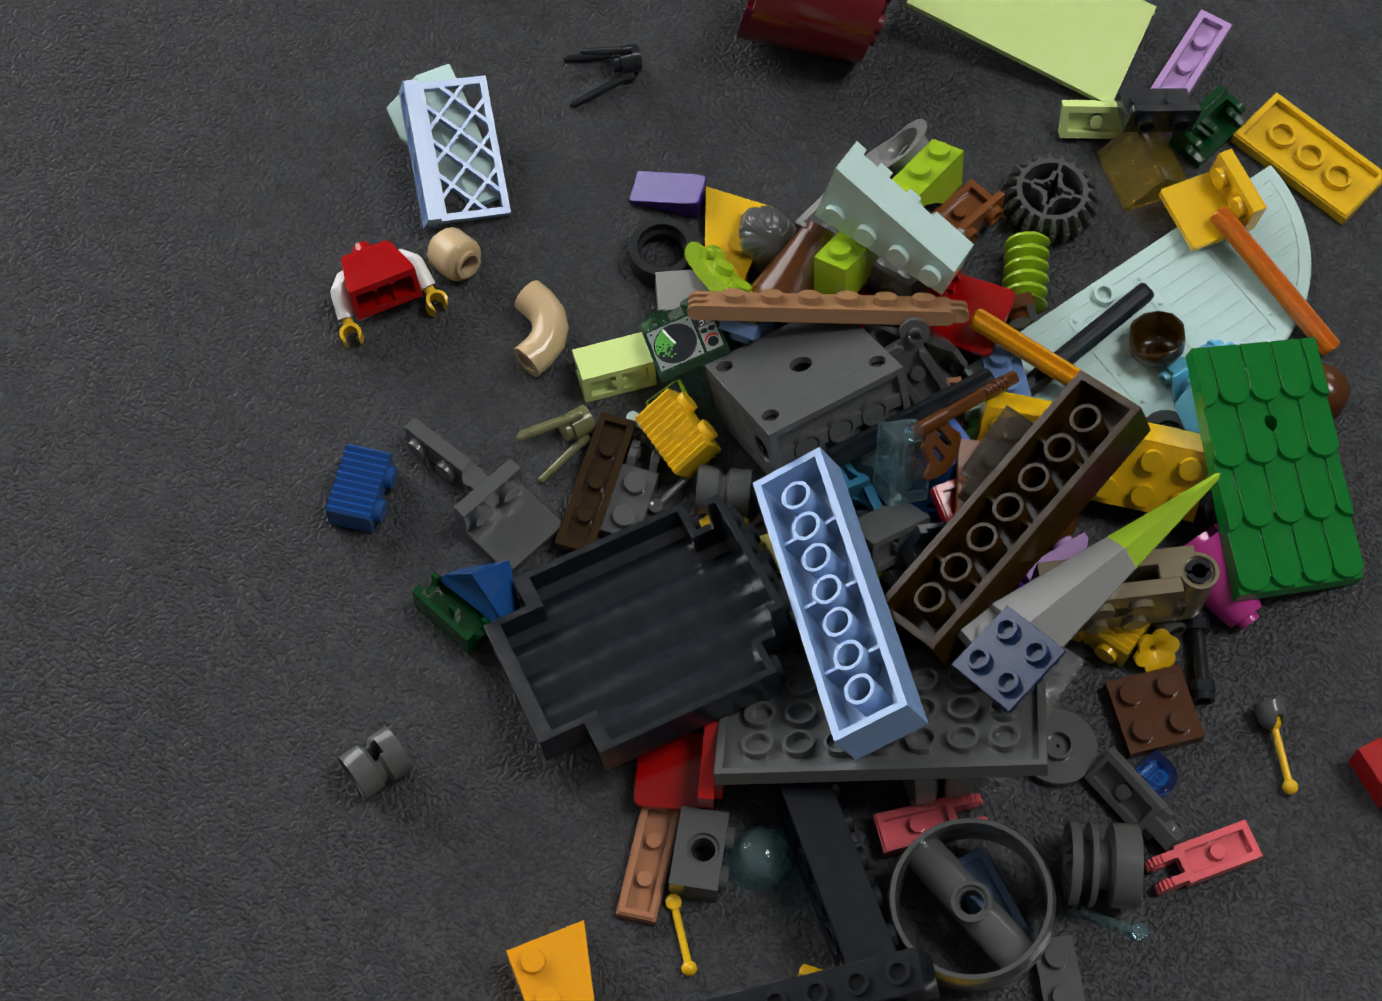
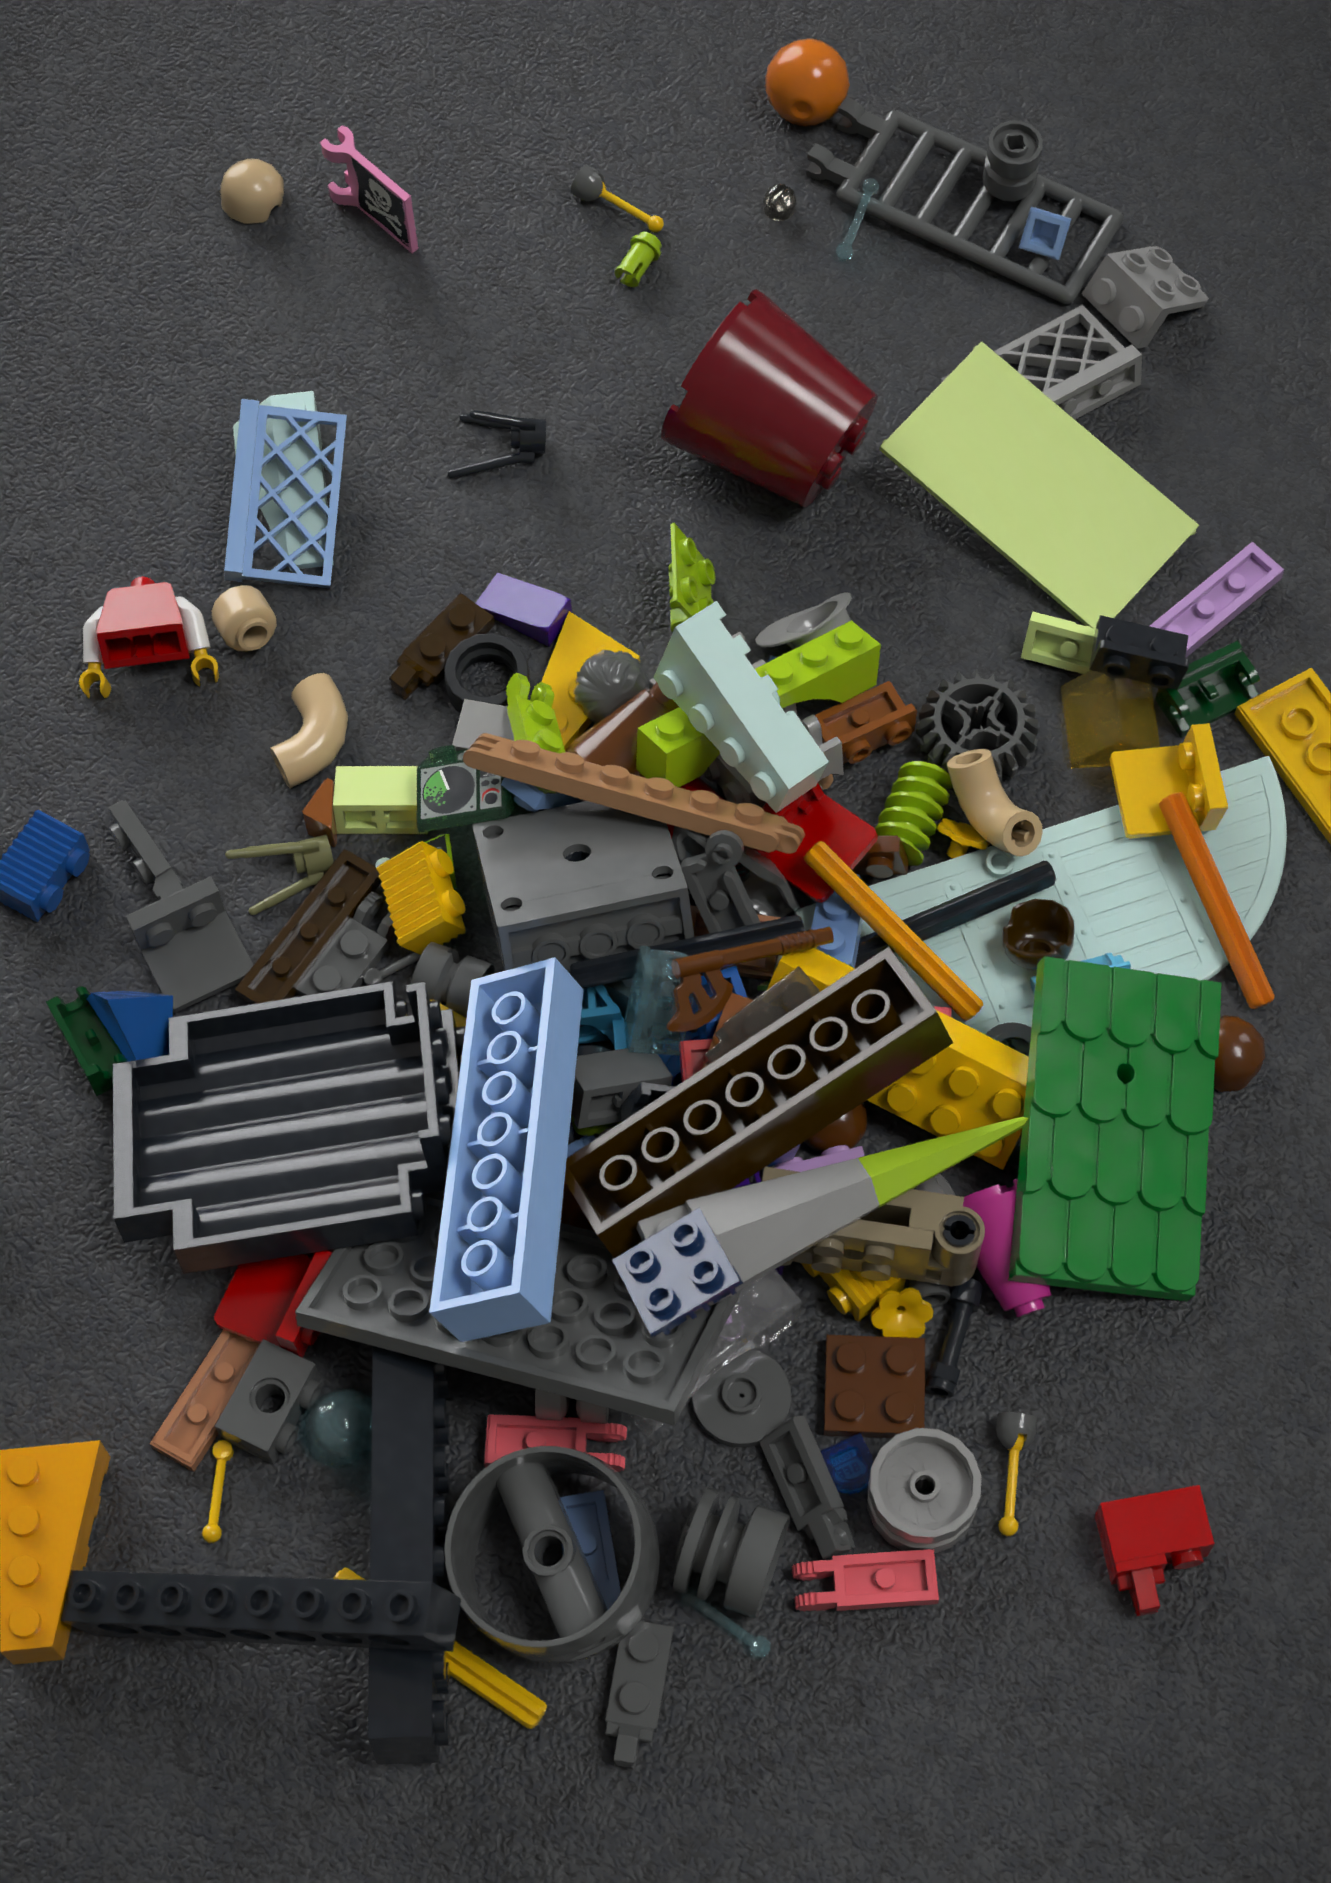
camera: 20 degrees right, 0 degrees up
none -> dark orange slope [302,778,337,847]
none -> dark brown hinge [389,593,495,700]
none -> lime hinge [668,523,715,632]
none -> light grey wheel [867,1428,981,1553]
none -> yellow plant [937,818,990,858]
none -> tan cylinder [947,749,1043,856]

